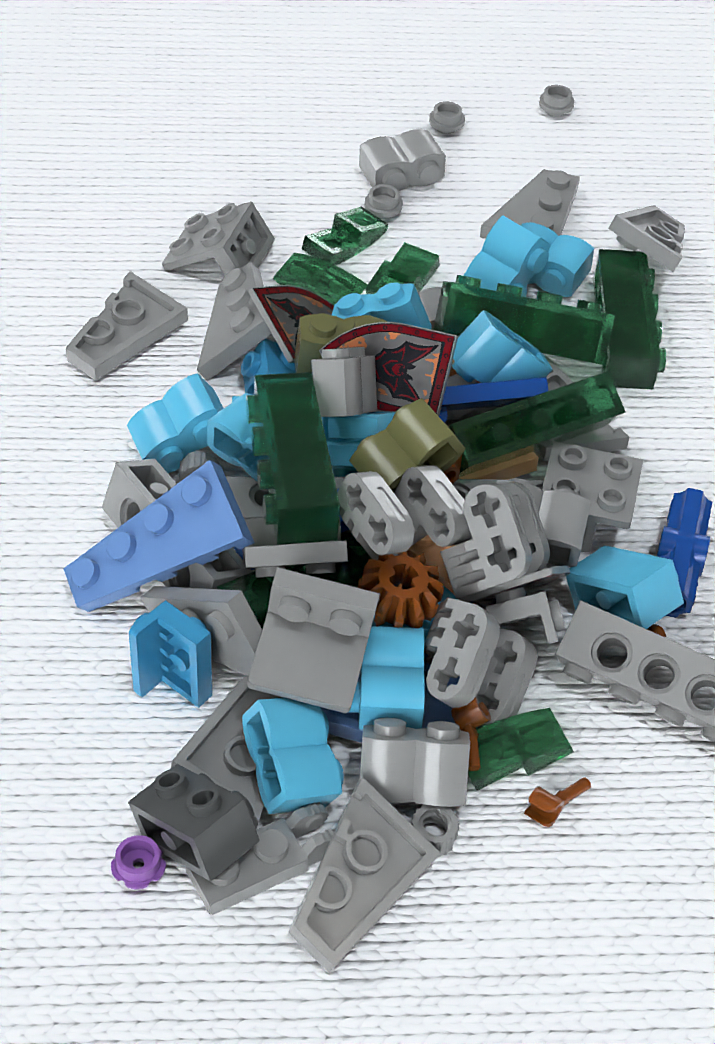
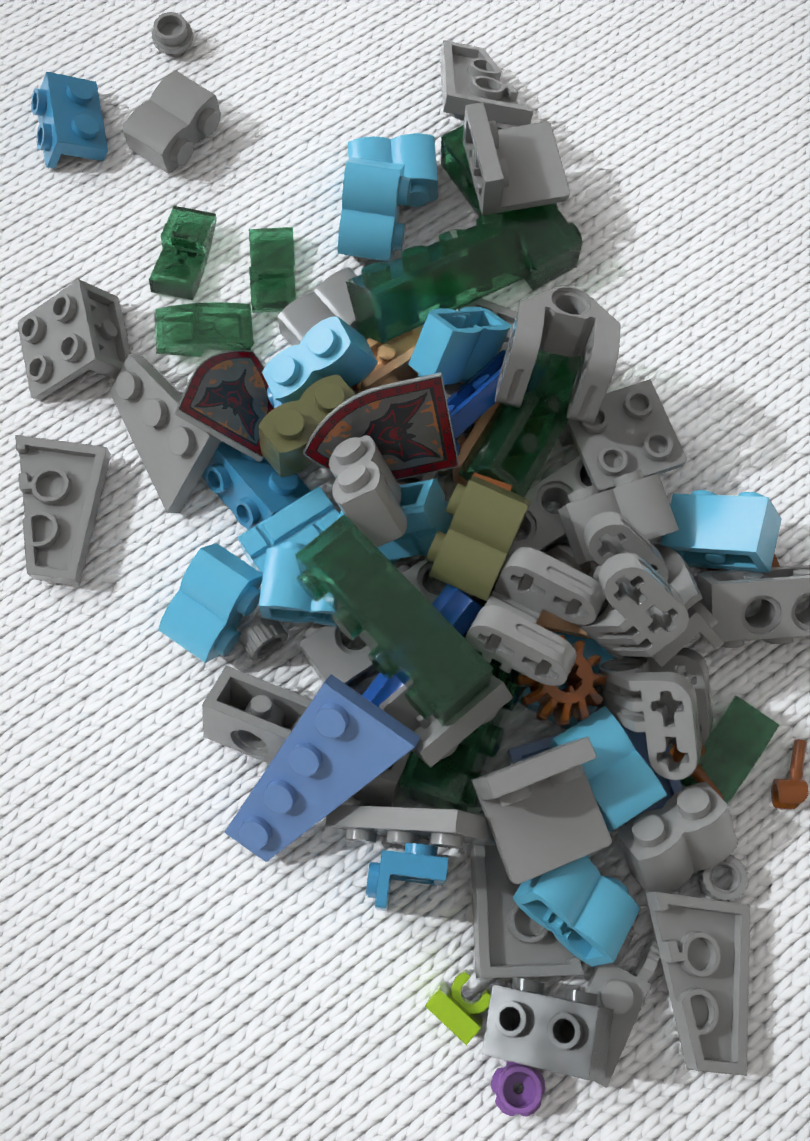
camera: 30 degrees left, 25 degrees up
light grey plate [364,184,403,219] -> none
light grey wing [480,169,580,239] -> none
blue piece [656,488,713,618] -> none
none -> dark azure bracket [31,71,108,169]
none -> lime tile [425,969,491,1046]
none -> light grey bracket [463,102,570,216]
none -> light grey piece [495,286,621,424]

